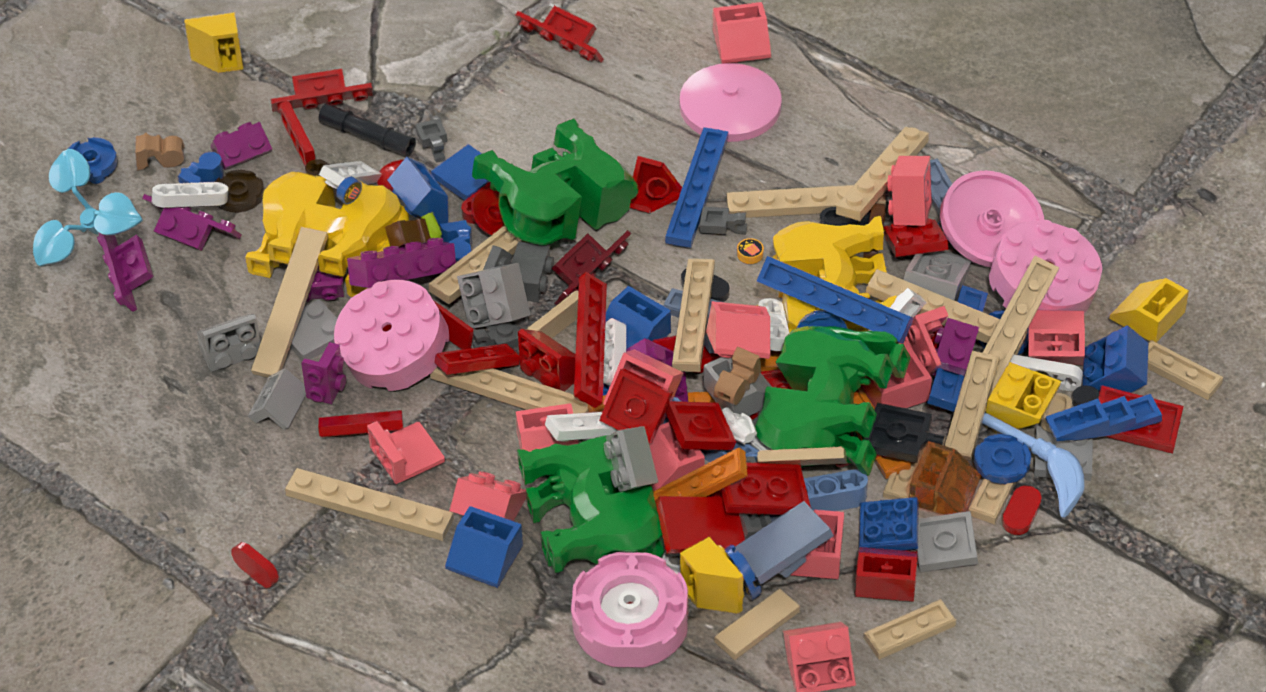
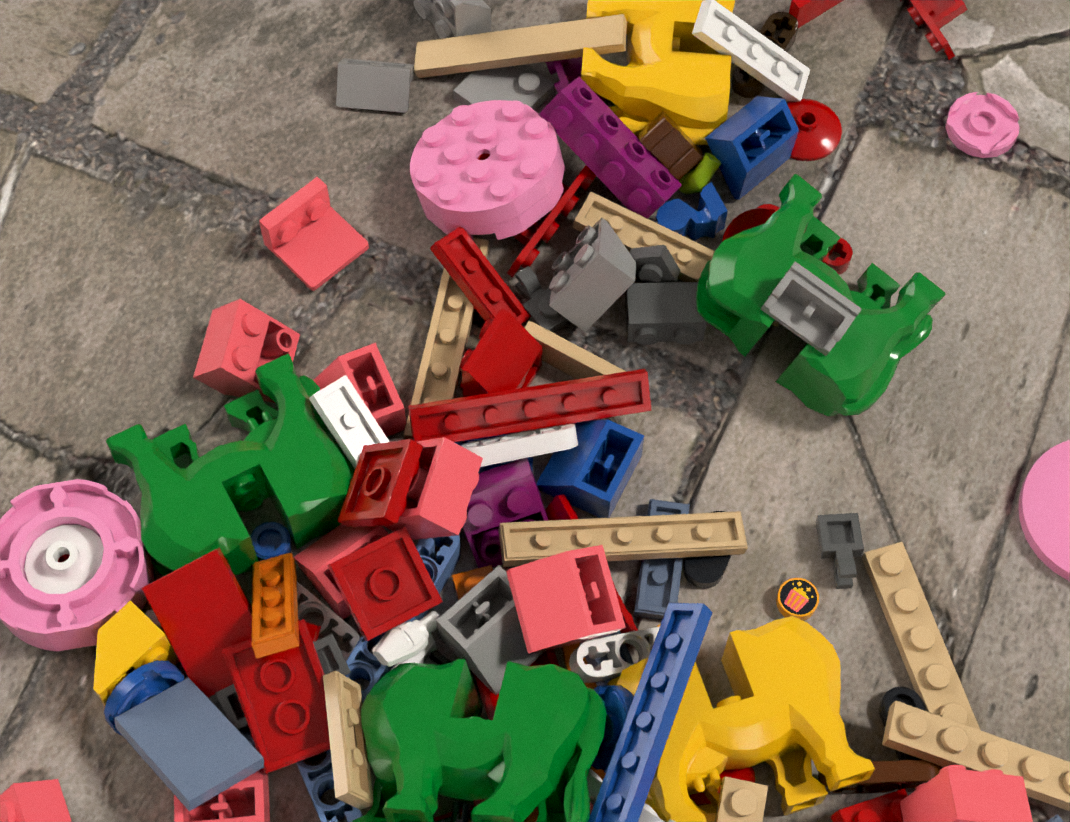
camera: 75 degrees right, 15 degrees up
red tile [231,542,279,588] -> none
tan plate [285,468,454,541] -> none
magenta bracket [301,342,346,405] -> none
black piece [318,103,416,157] -> none
red tile [318,410,403,437] -> none
tile [337,176,362,204] -> none
dark grey plate [415,118,448,163] -> none
blue tile [431,144,490,201] -> none
blue slope [445,506,523,588] -> none
dark red bracket [552,230,632,306] -> none
light grey slope [604,426,658,492] -> none
red slope [630,156,682,213] -> none
blue plate [665,127,729,248] -> none
medium nougat leg [714,346,761,405] -> none
tan tile [715,589,800,660] -> none
none -> light grey hinge [761,261,861,356]
none -> bright pink tile [945,92,1020,158]

